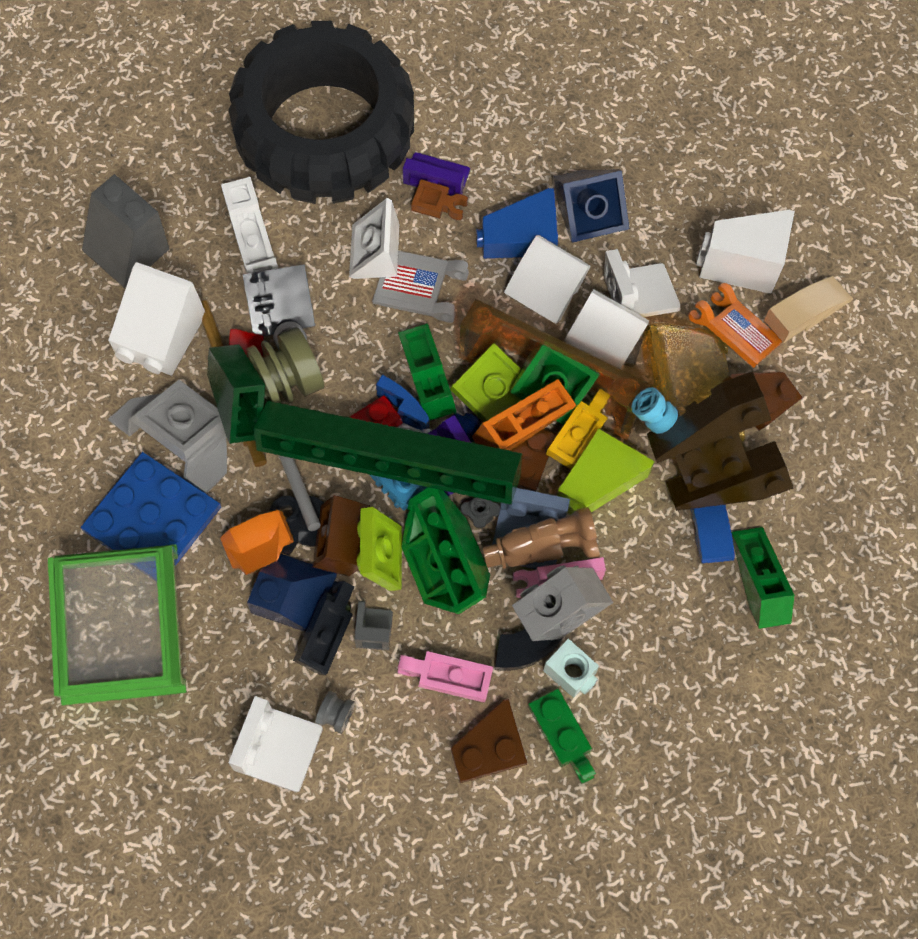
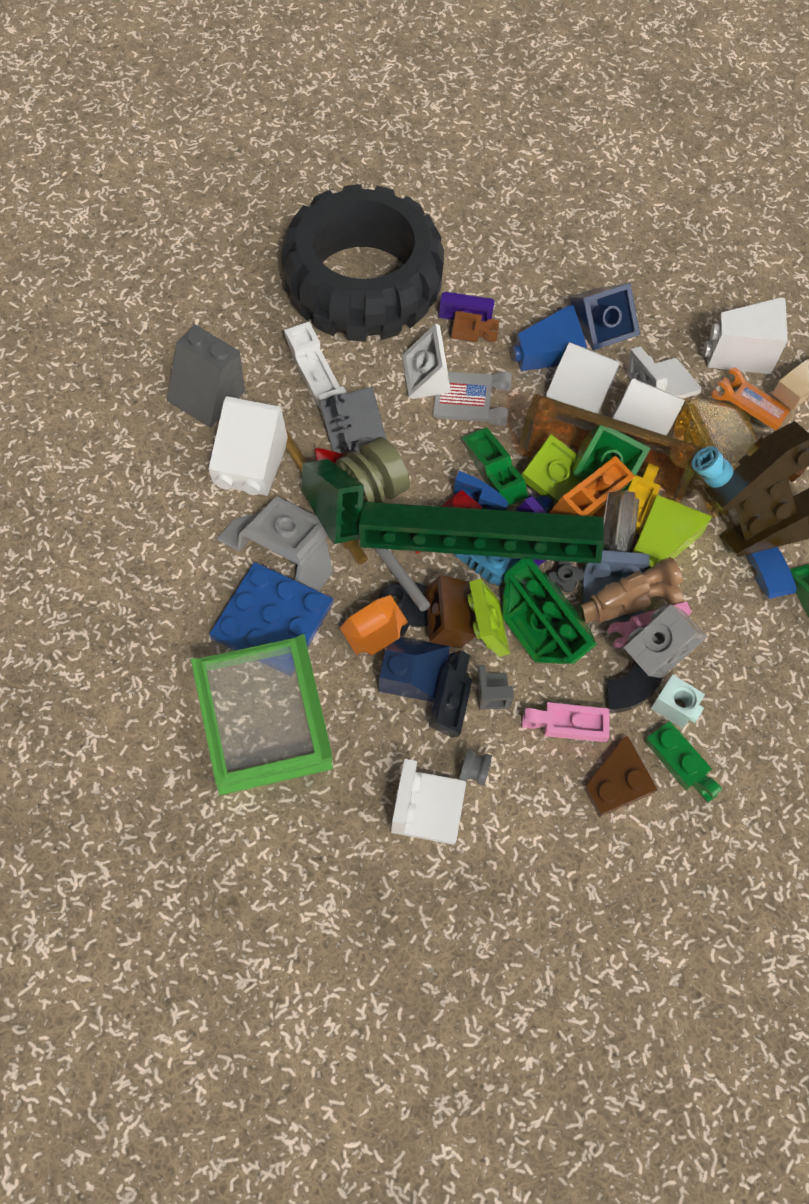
camera: 10 degrees left, 5 degrees down
none -> clear smoke panel [603,490,639,553]

